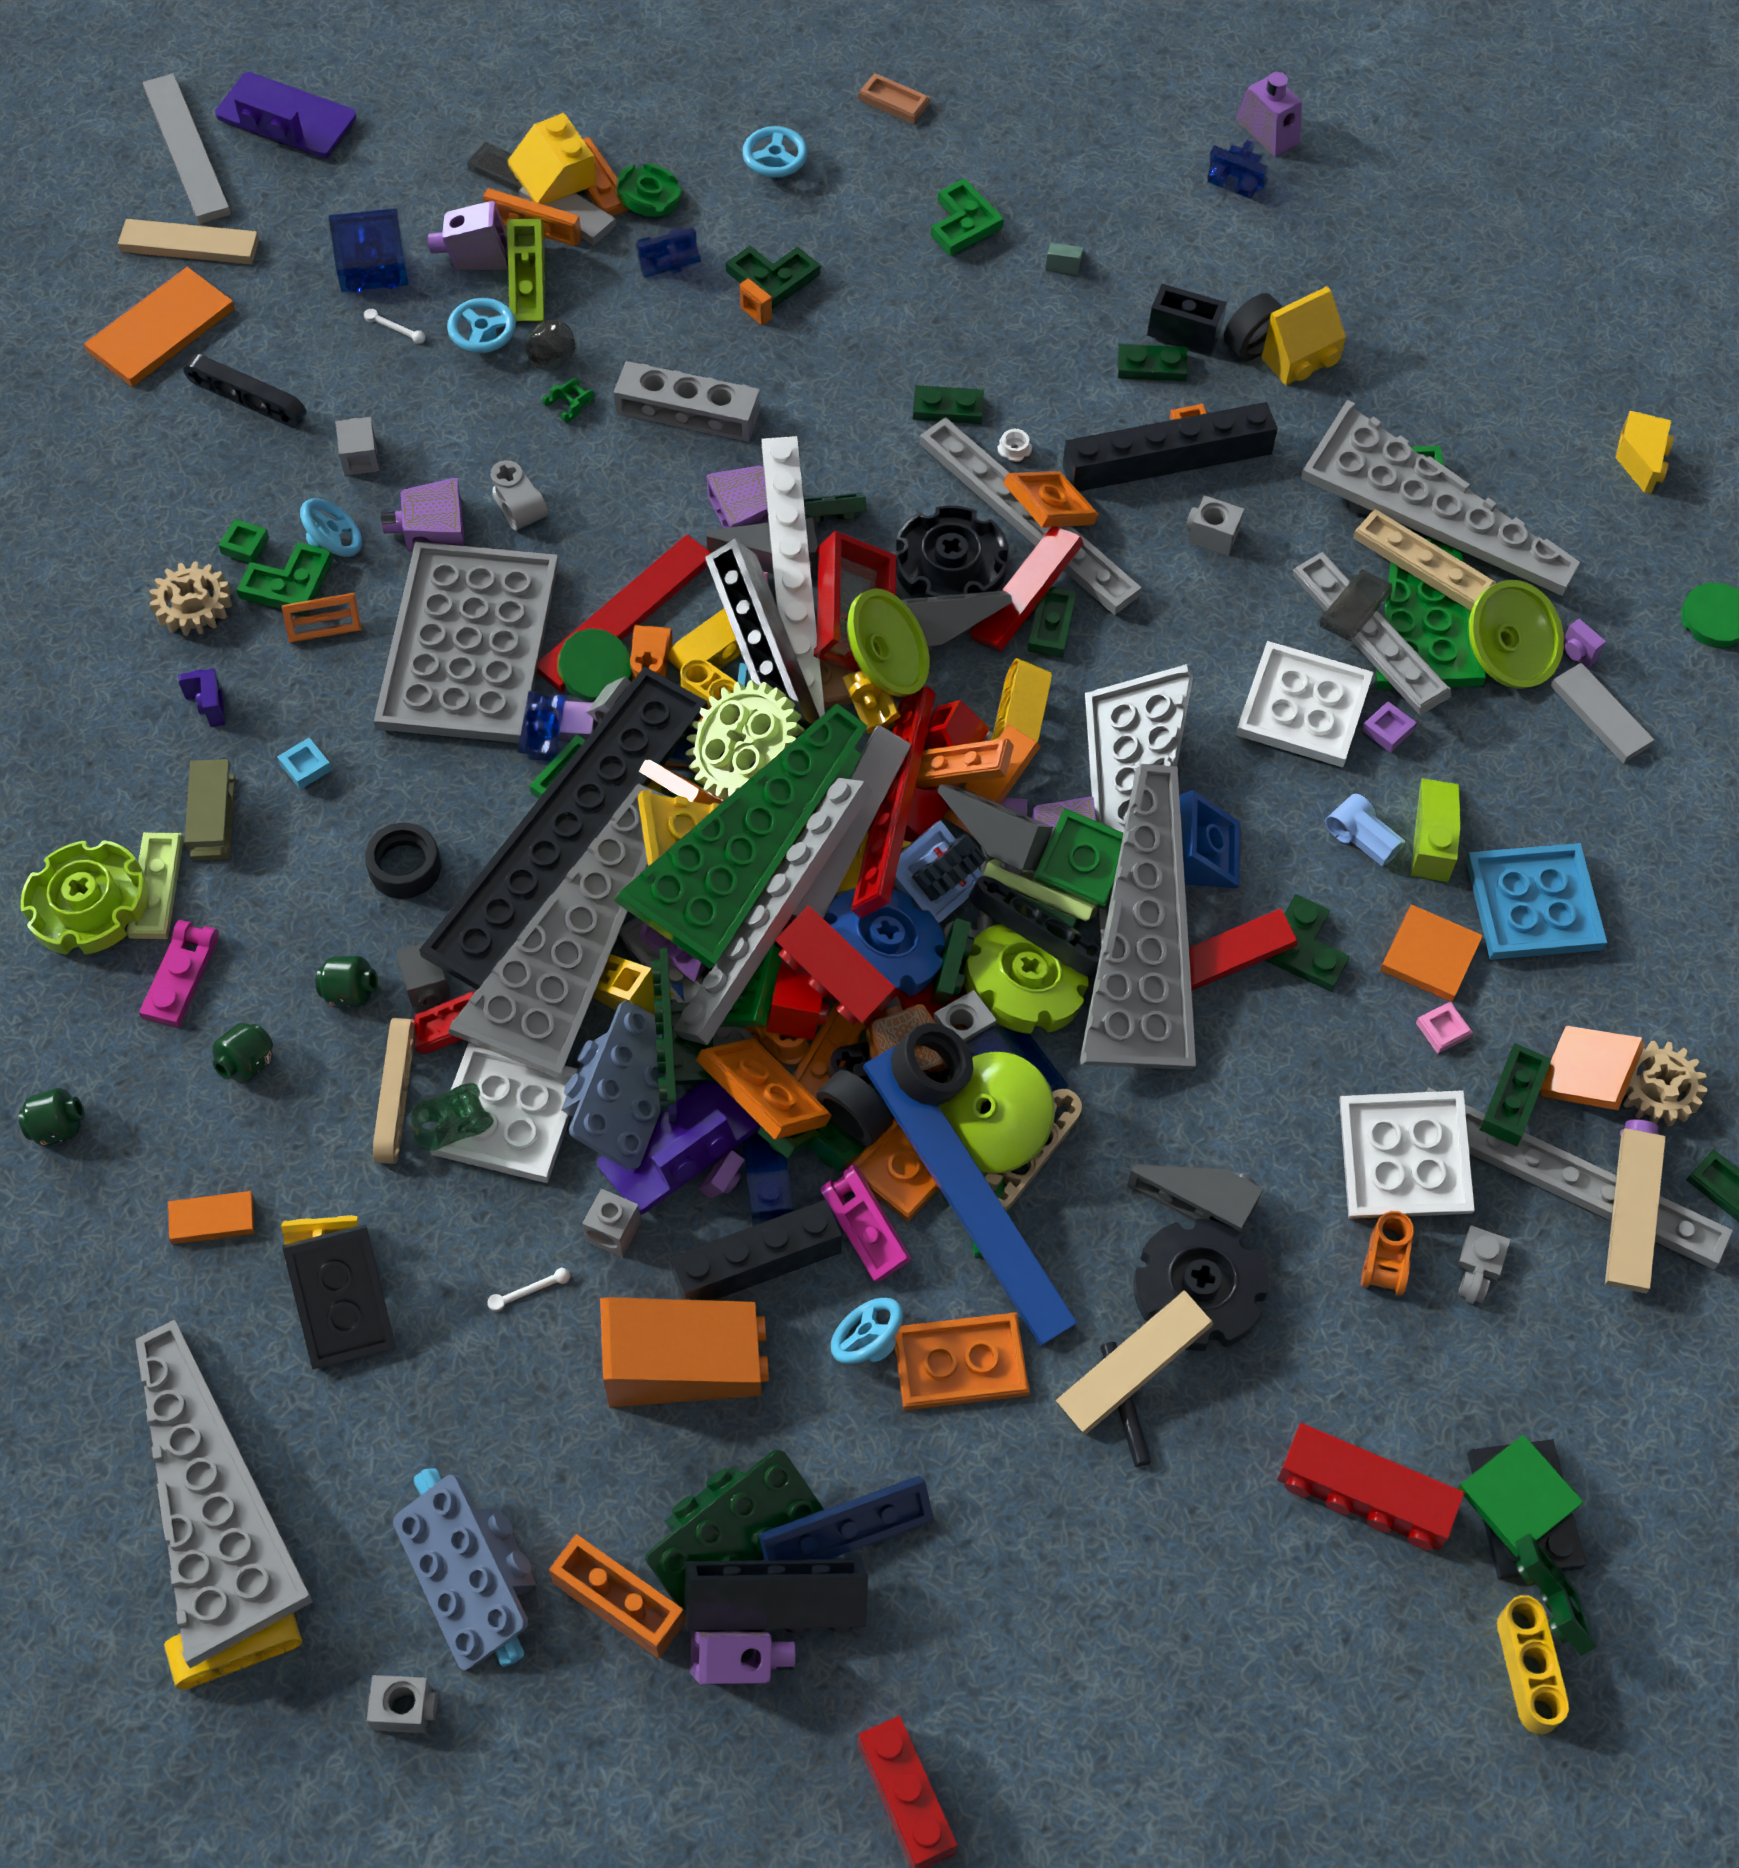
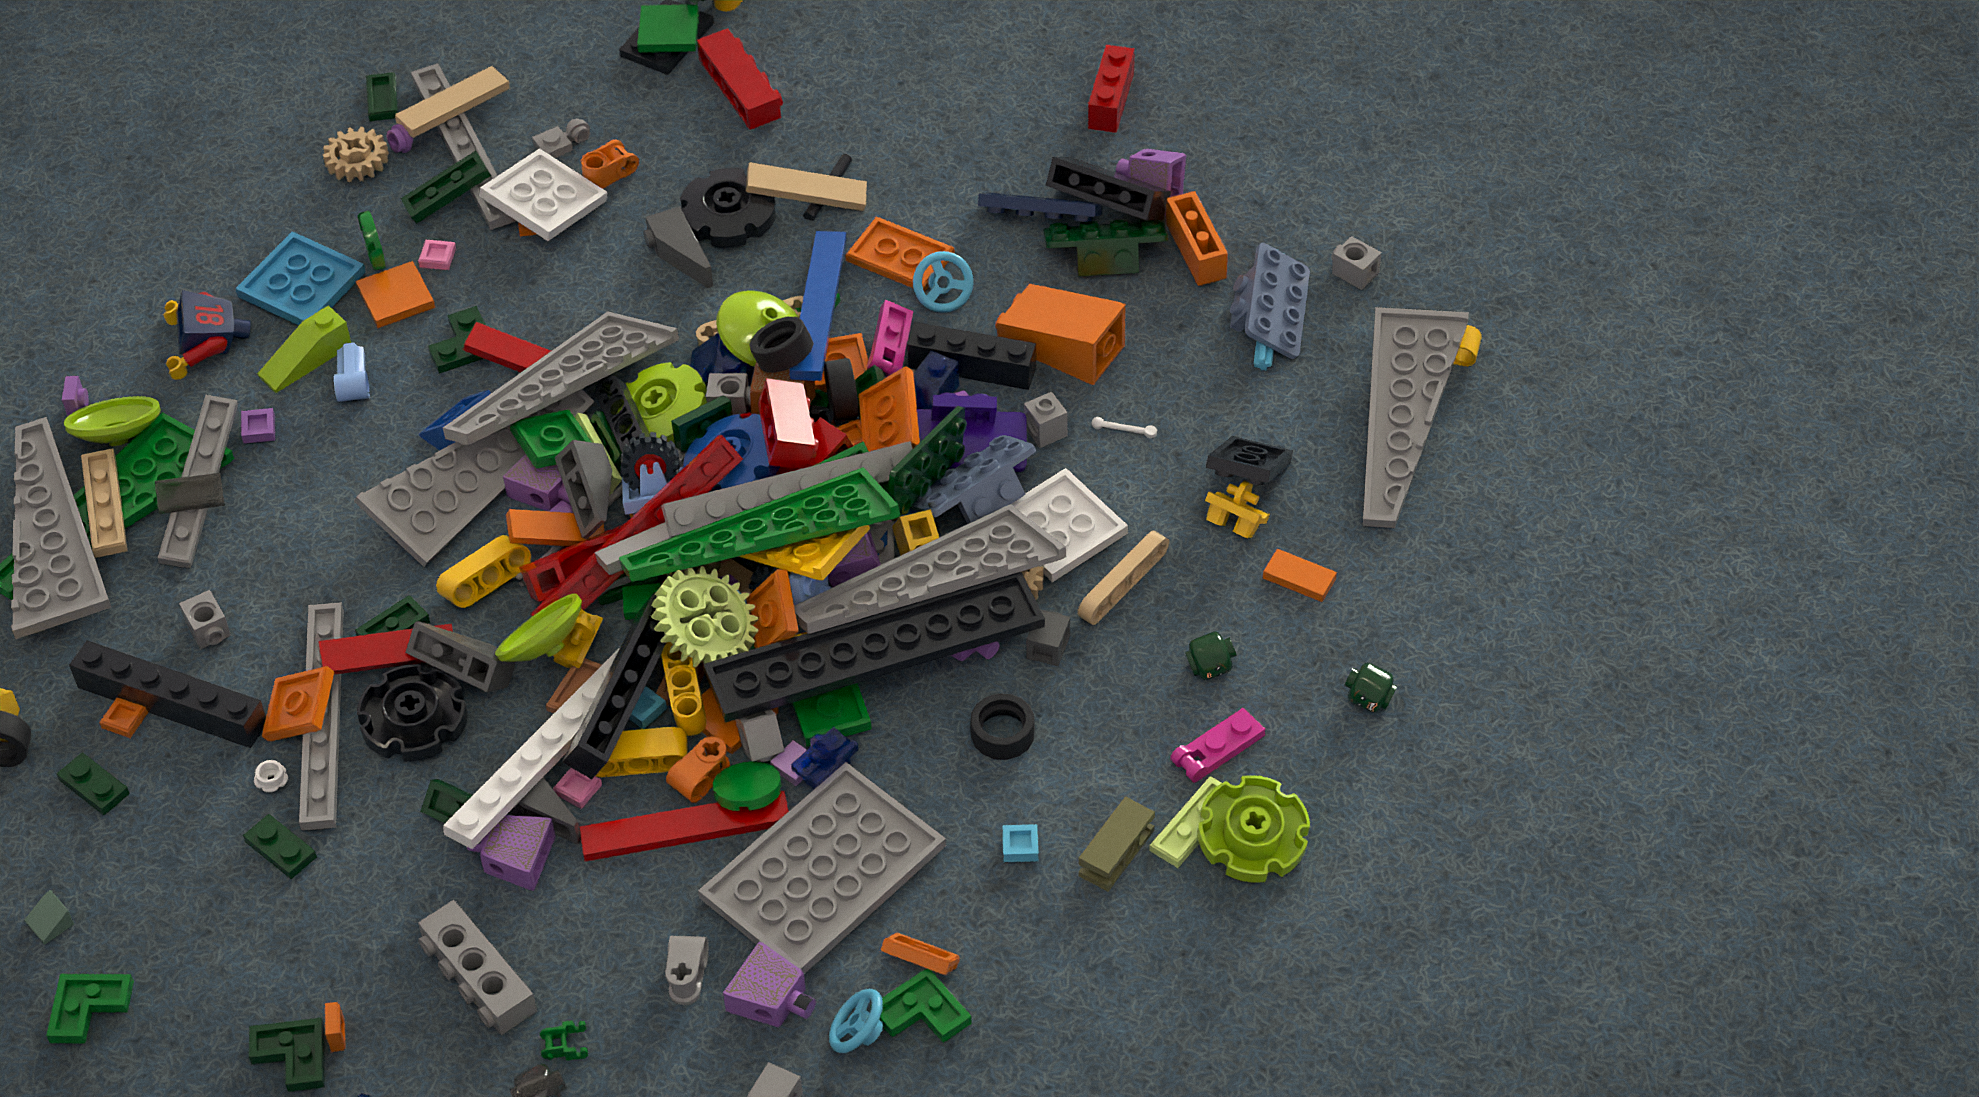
camera: 140 degrees left, 10 degrees down
tan gear [149,561,232,636] -> none
dark purple bracket [178,669,225,727] -> none
green plate [218,519,269,563] -> none
dark green head [315,956,378,1007] -> none
clear green piece [410,1083,494,1151] -> none
red plate [415,990,476,1054] -> none
red door [814,531,896,672] -> none
orange tile [915,738,1014,789] -> none
black brick [1147,284,1227,355] -> none
white plate [1236,641,1373,767] -> none
tile [1540,1026,1645,1110] -> none
light grey tile [1551,663,1654,764] -> none
none -> torso [163,290,251,380]
none -> green tile [357,210,386,271]

